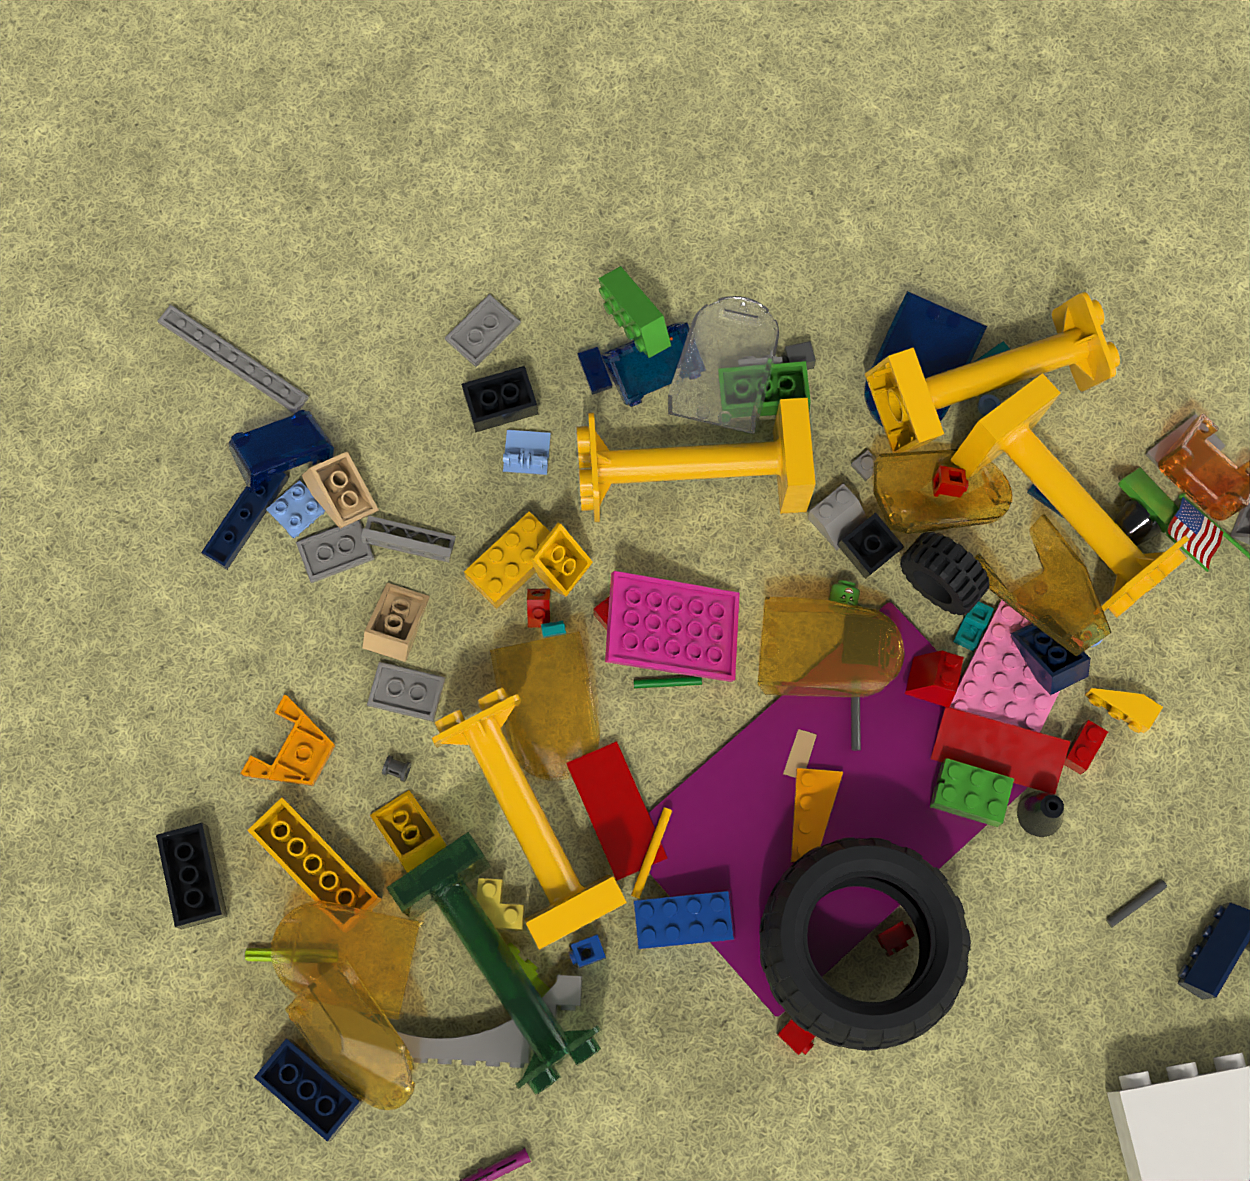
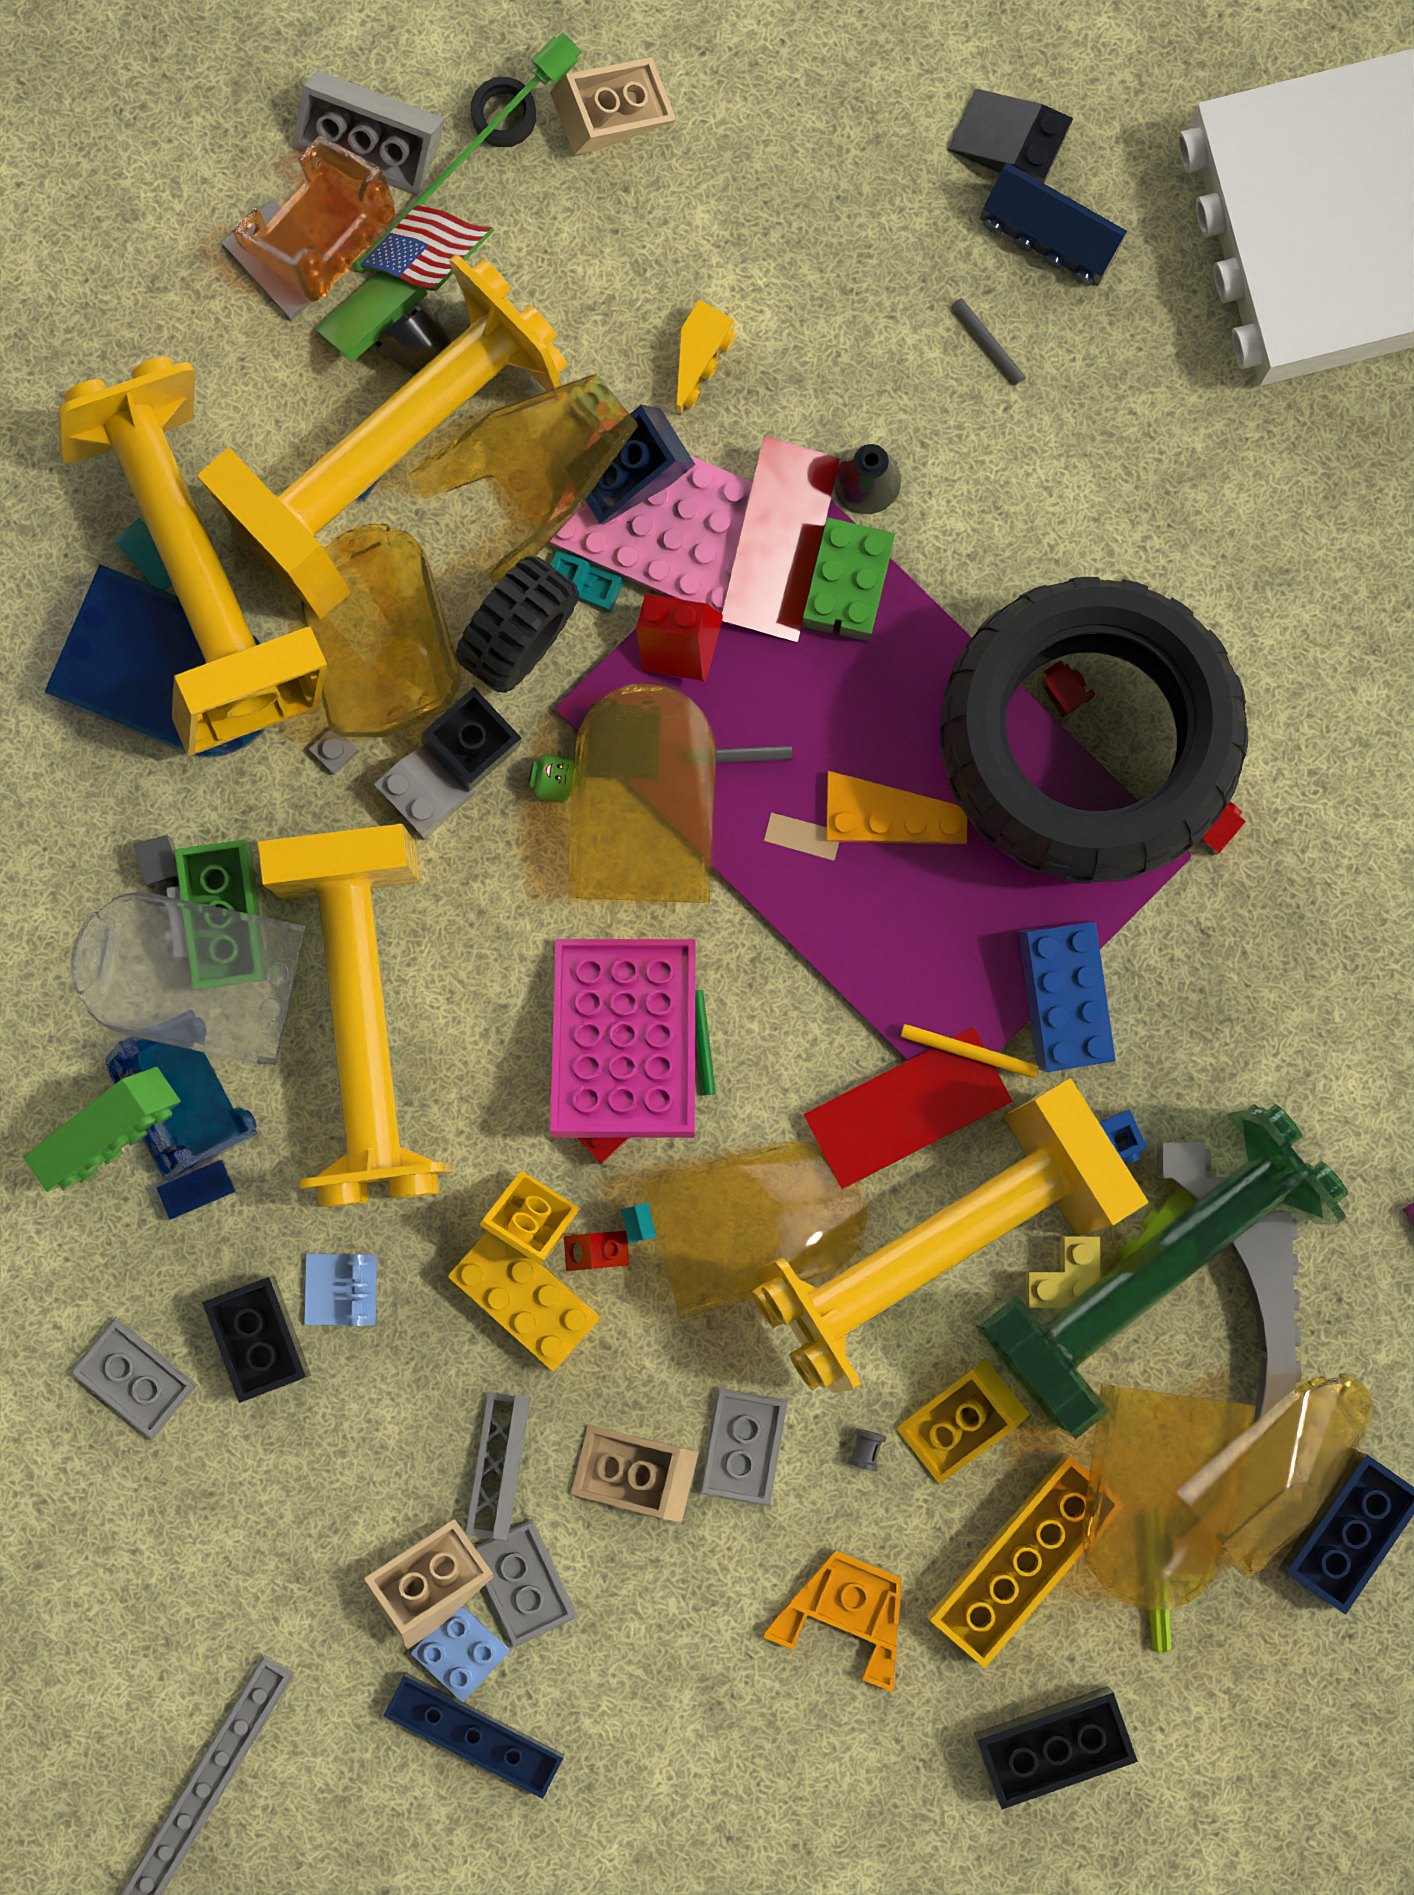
camera: 95 degrees left, 10 degrees up
clear blue windscreen [229,410,334,493] -> none
red brick [932,465,969,498] -> none
light blue tile [977,394,1000,416] -> none
red brick [1064,720,1109,775] -> none

